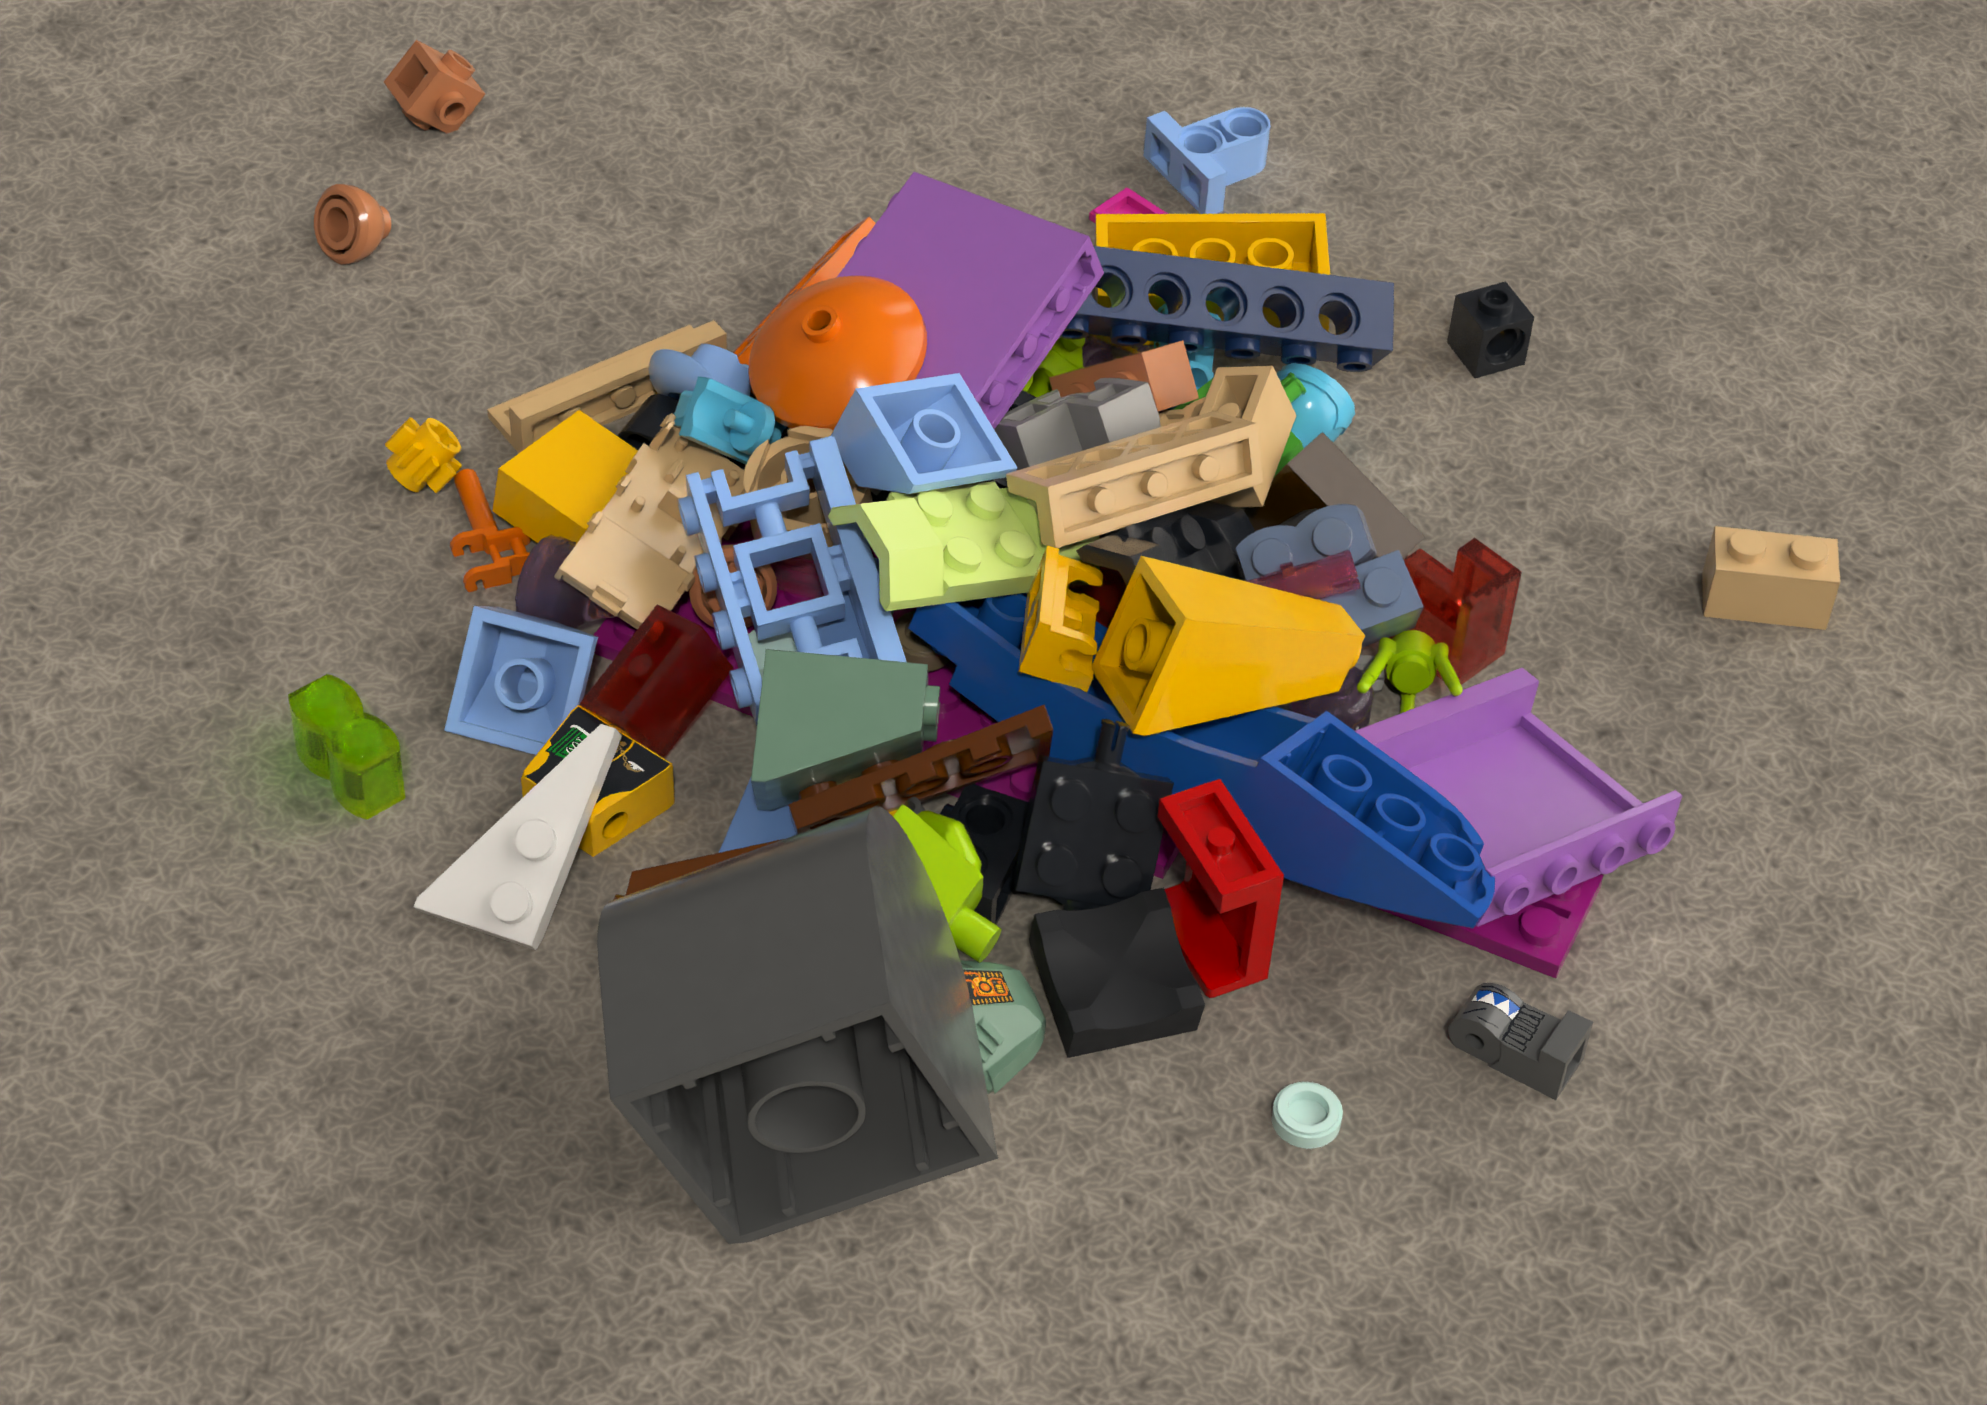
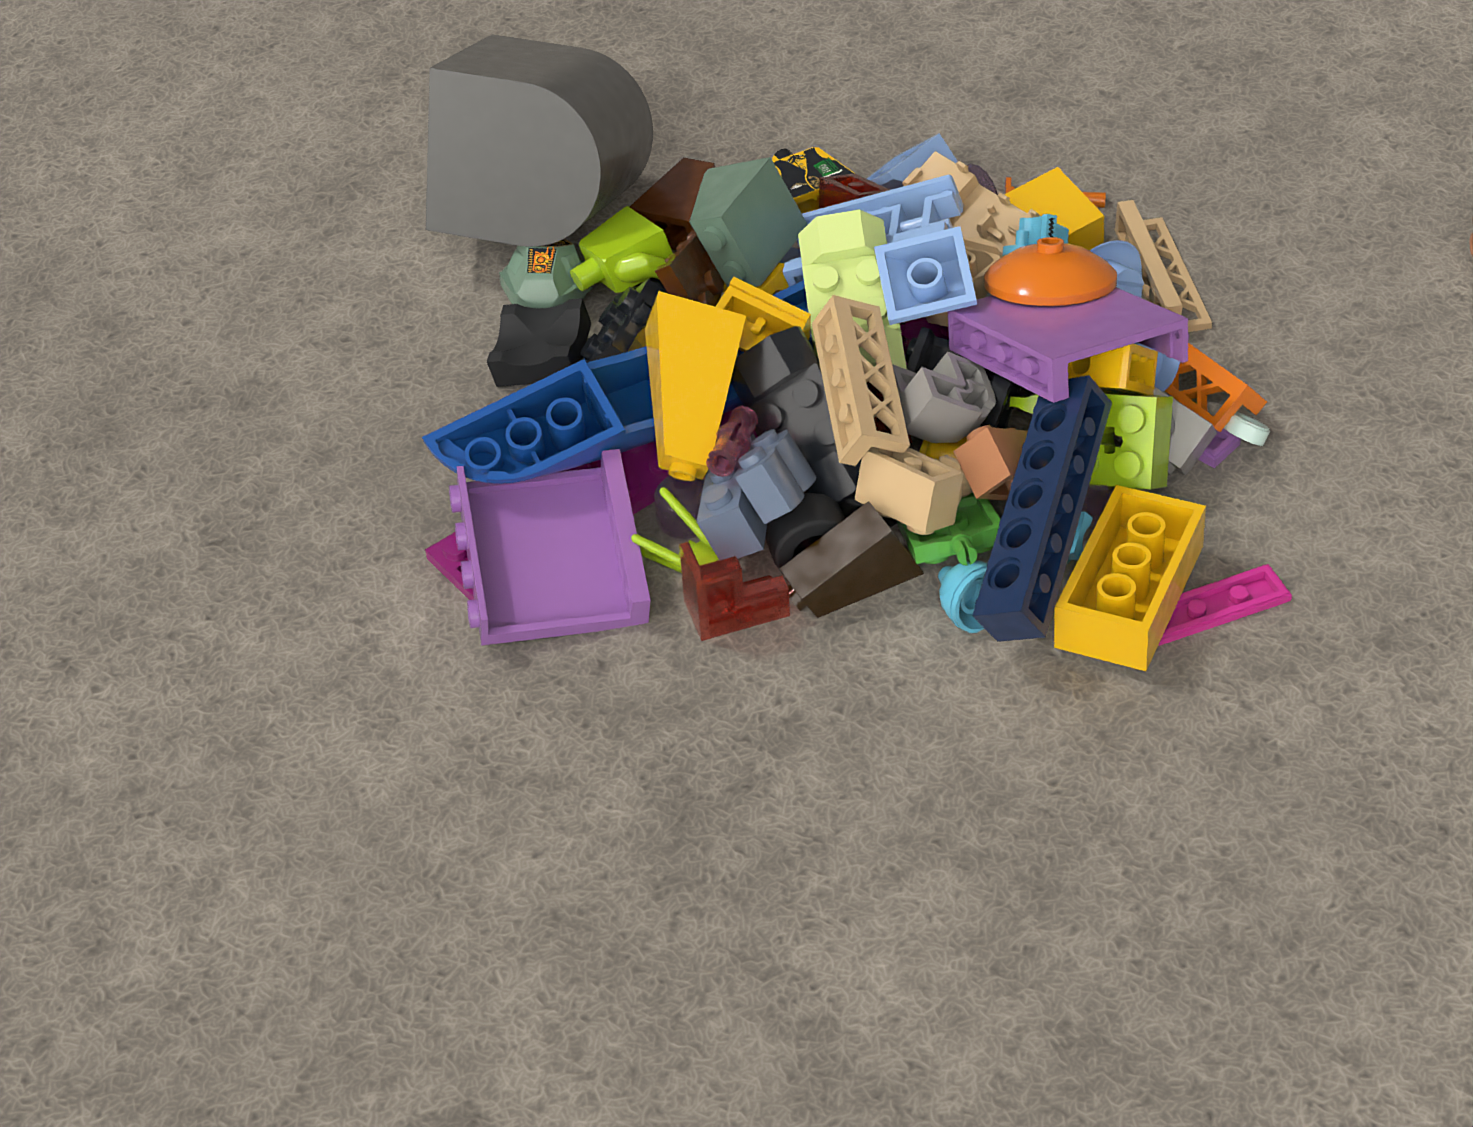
camera: 120 degrees right, 0 degrees up
clear neon green brick [288,674,405,820] -> none
nougat brick [314,184,391,265] -> none
yellow gear [385,417,462,493] -> none
white wing [414,724,622,950] -> none
light blue tile [1143,107,1270,214] -> none
red panel [1157,779,1284,998] -> none
light aqua tile [1272,1082,1343,1149] -> none
black brick [1447,281,1534,379] -> none
dark grey leg [1448,983,1593,1100] -> none
tan brick [1702,526,1840,630] -> none

